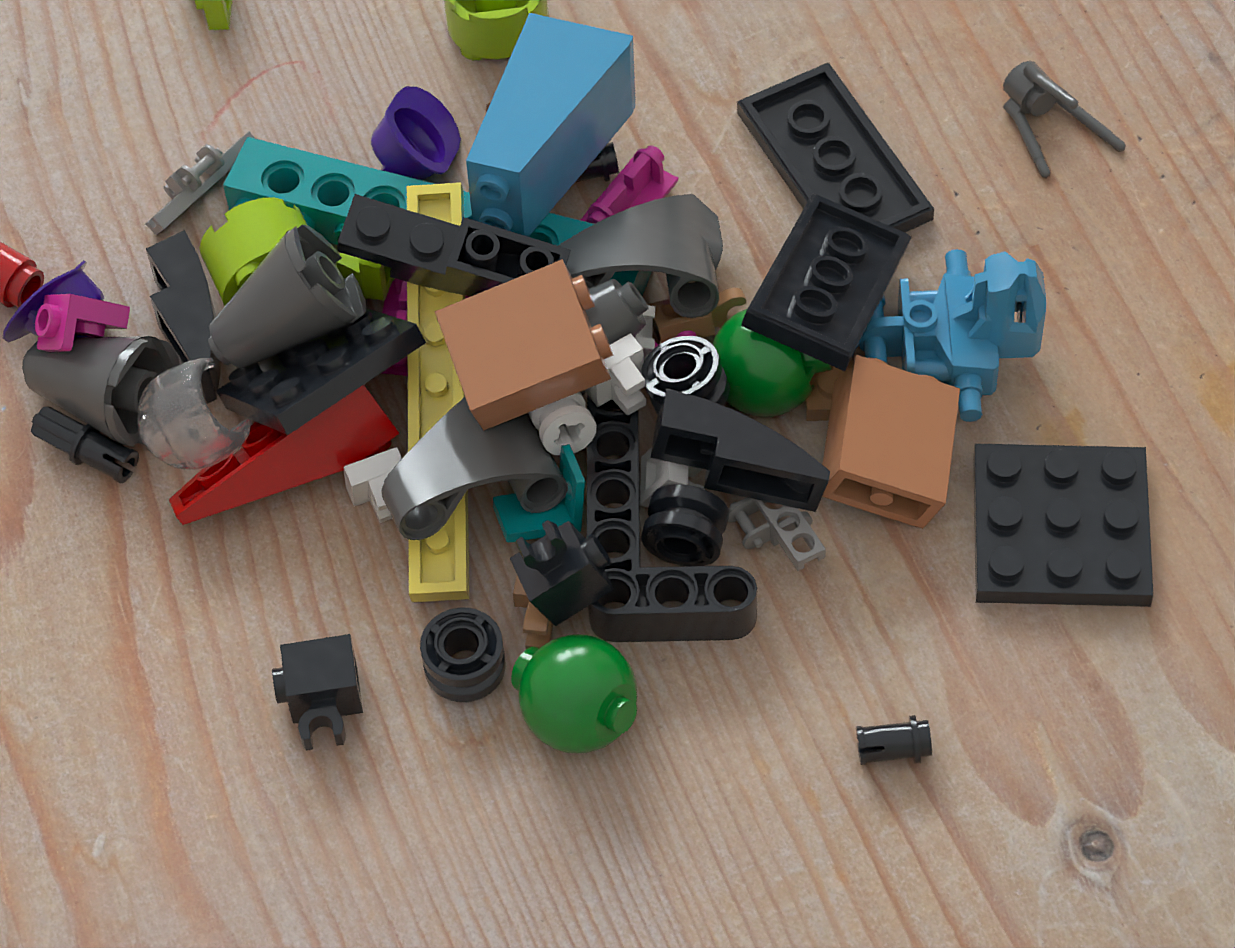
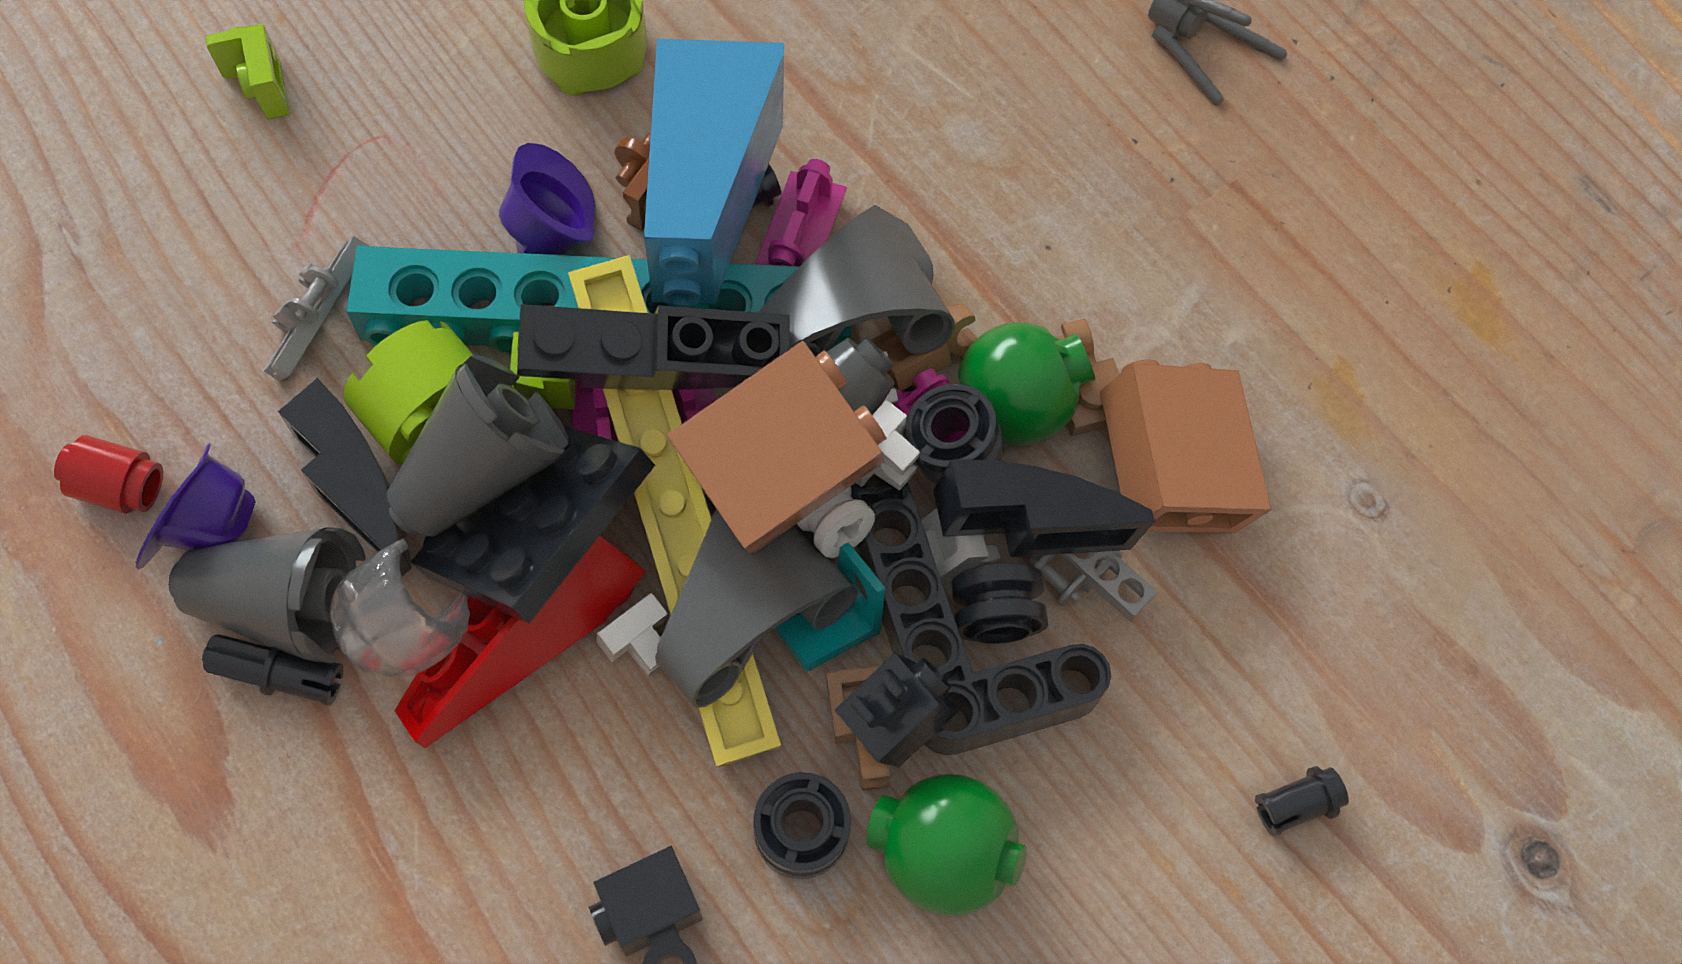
camera: 25 degrees left, 10 degrees up
dark pink bracket [35,294,130,352] -> none
black tile [737,62,934,233] -> none
black tile [741,193,912,372] -> none
dark azure piece [859,249,1046,422] -> none
black plate [973,444,1153,607] -> none

